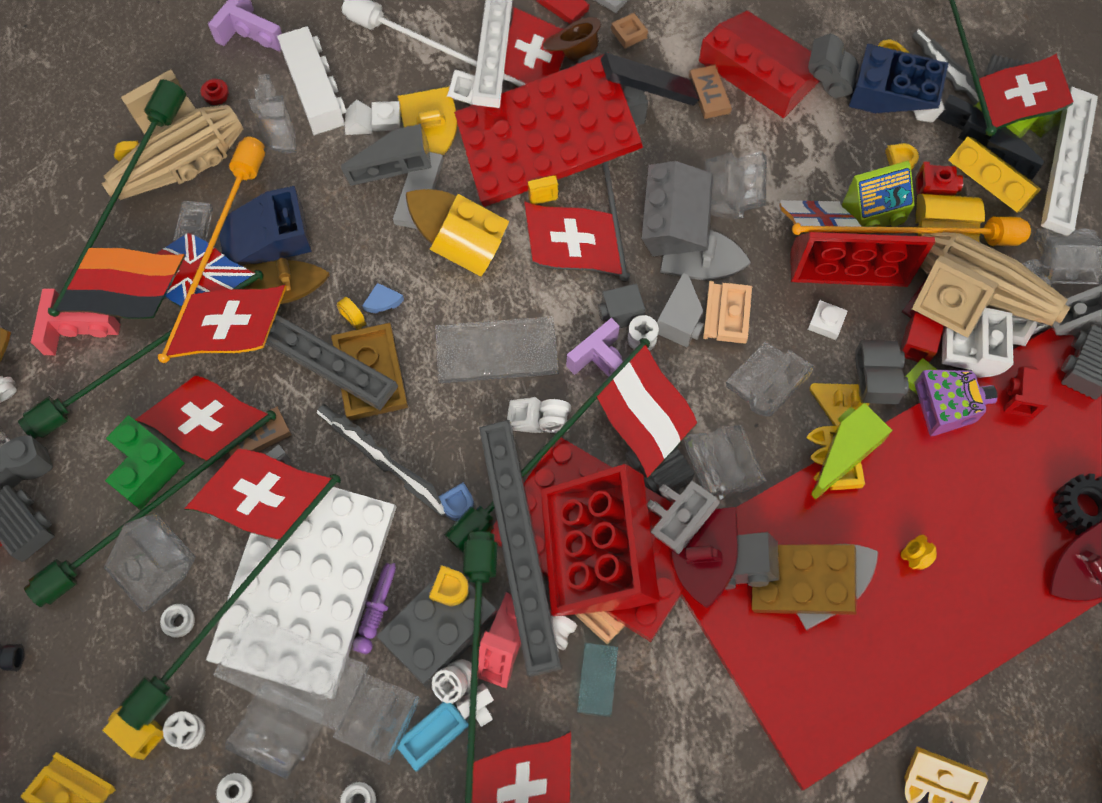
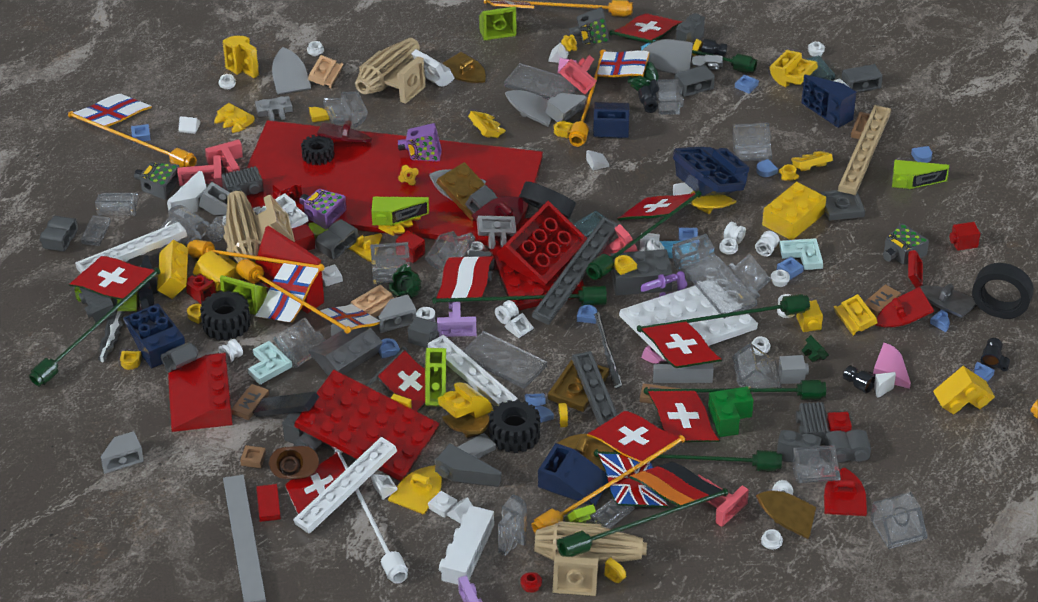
camera: 140 degrees left, 25 degrees down
none -> black tyre [200,291,251,341]
none -> white wheel [219,339,243,363]
none -> flag [236,259,380,334]
none -> light aqua plate [248,341,292,385]
none -> medium blue tile [379,338,400,359]
none -> dark green hair [389,264,422,299]
none -> red brick [396,231,425,263]
none -> medium lavender torso [398,123,442,161]
none -> lime slope [425,348,446,407]
none -> white plate [428,335,518,406]
none -> black tyre [489,400,540,453]
none -> black tyre [519,181,576,219]
none -> medium blue tile [525,393,546,406]
none -> lime plate [564,504,596,523]
none -> medium blue tile [679,228,698,246]
none -> light grey brick [778,355,809,384]
none -> dark green tile [802,335,829,362]

